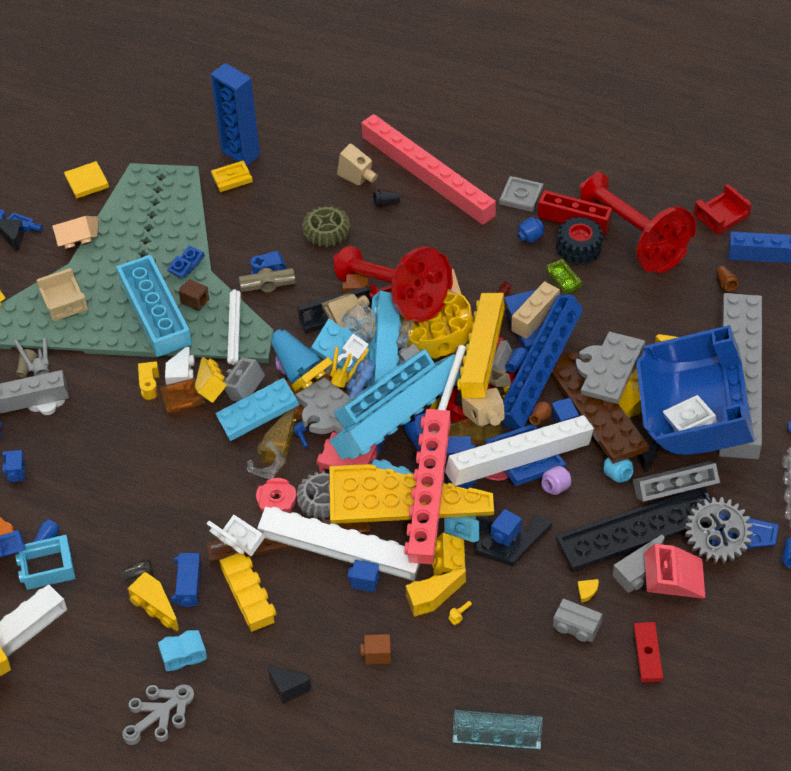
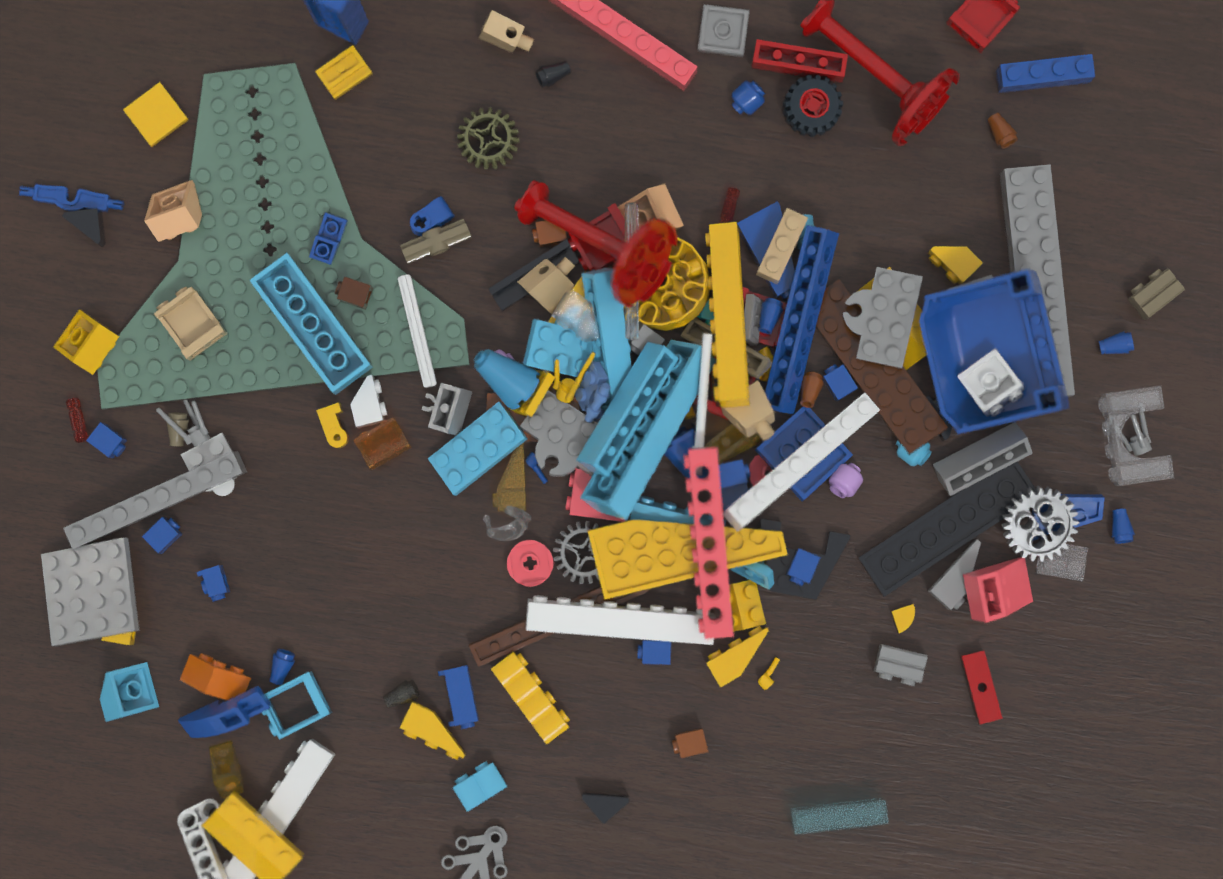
camera: 10 degrees left, 35 degrees up
yellow slope [195,357,227,403] -> none
white bracket [206,515,266,556] -> none
white plate [337,334,369,369] -> none
clear neon green plate [547,259,582,294] -> none
none -> clear plate [1036,544,1089,581]

